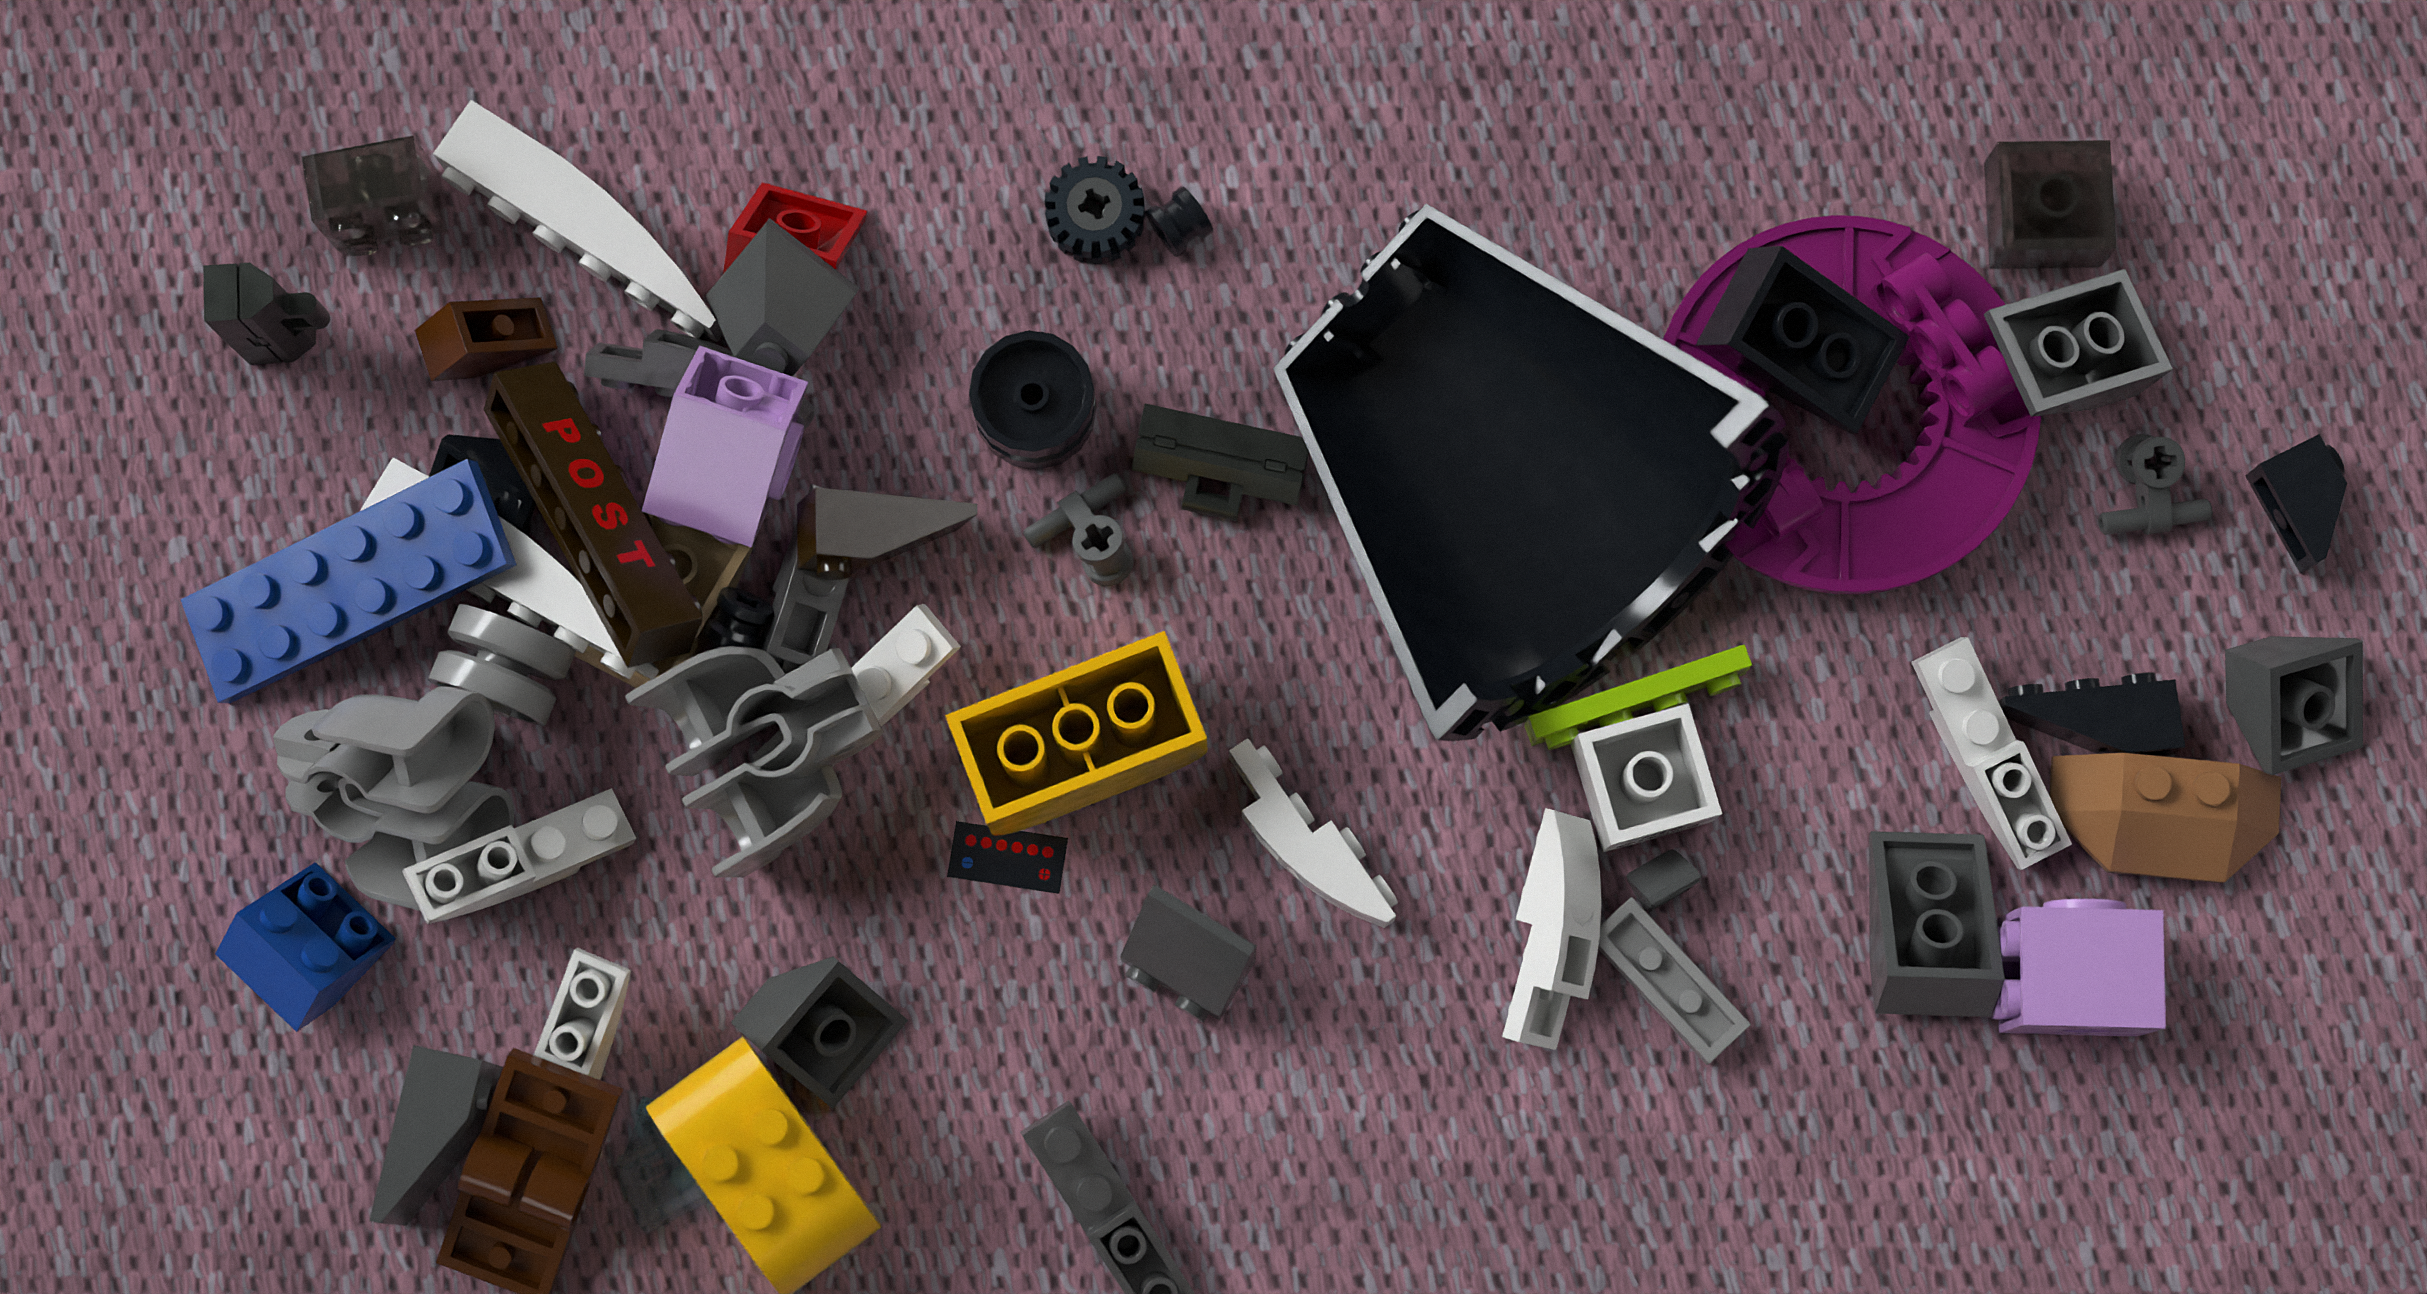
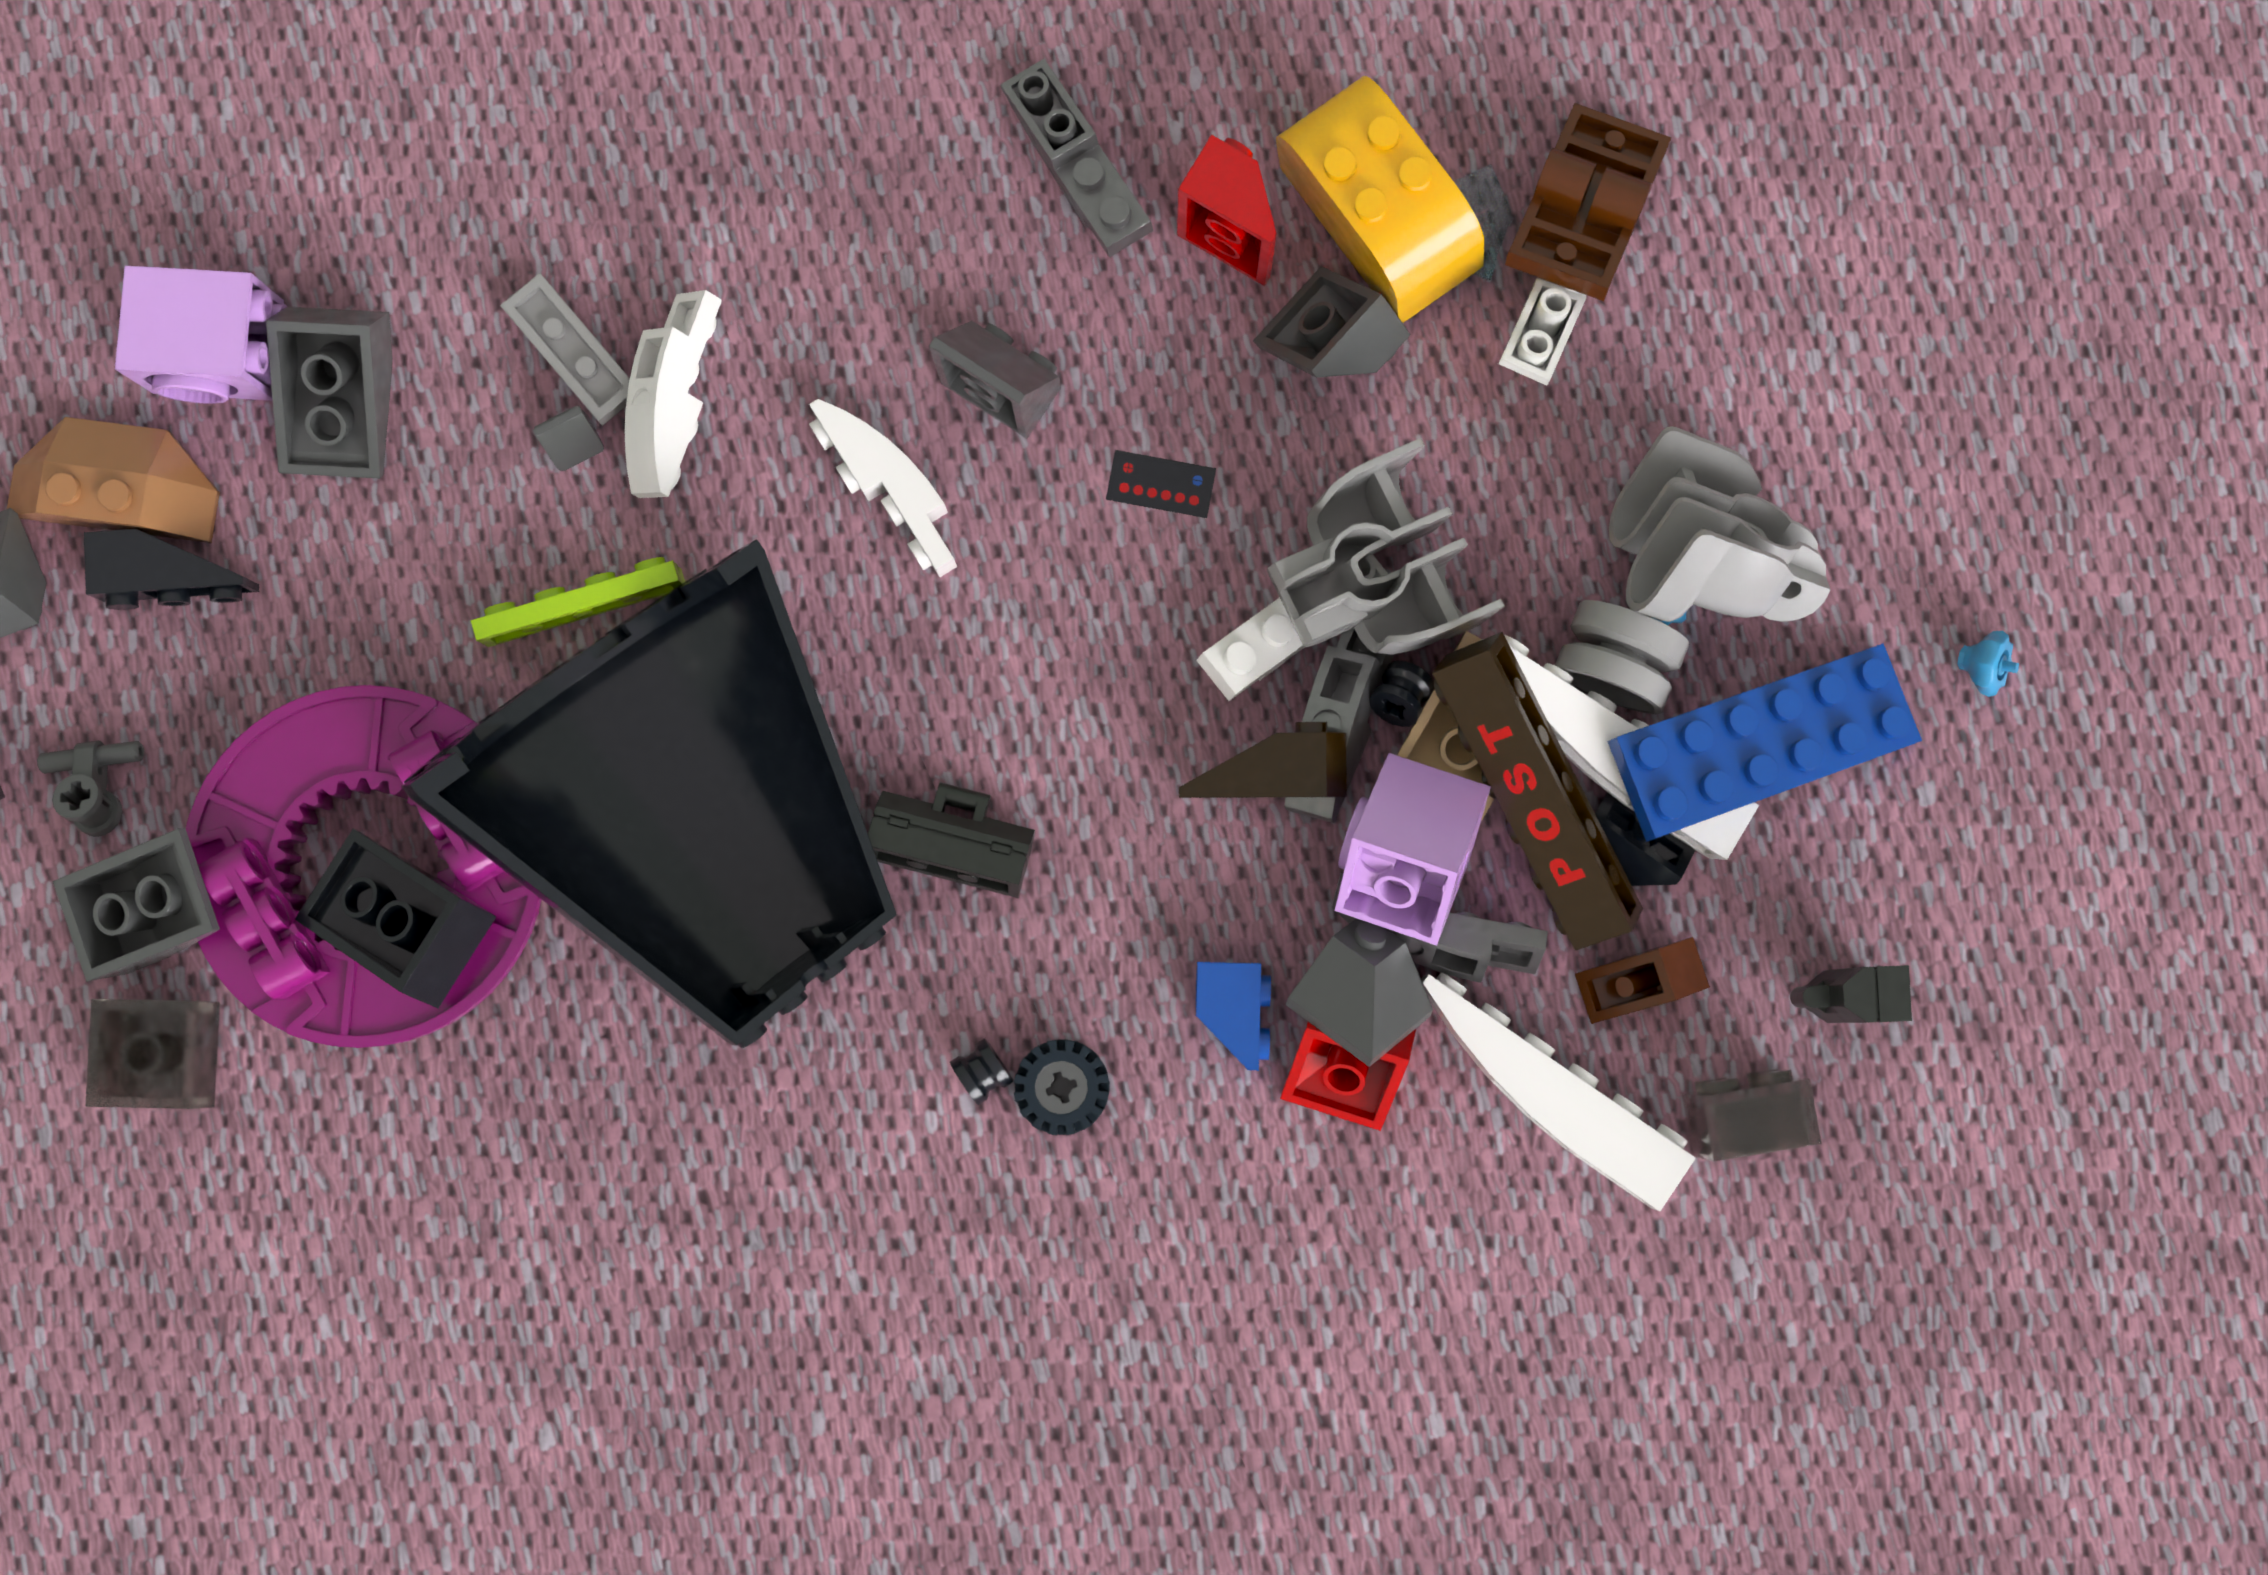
camera: 175 degrees left, 5 degrees up
blue slope [215,862,396,1032] -> none
dark grey slope [369,1045,503,1226] -> none
white slope [403,788,636,924] -> none
yellow brick [945,630,1208,836] -> none
black wheel [969,330,1097,470] -> none
dark grey piece [1023,473,1134,586] -> none
white brick [1571,703,1722,852] -> none
white slope [1911,637,2072,870] -> none
none -> red slope [1177,134,1277,286]
none -> blue slope [1195,962,1271,1071]
none -> dark azure piece [1957,631,2019,697]

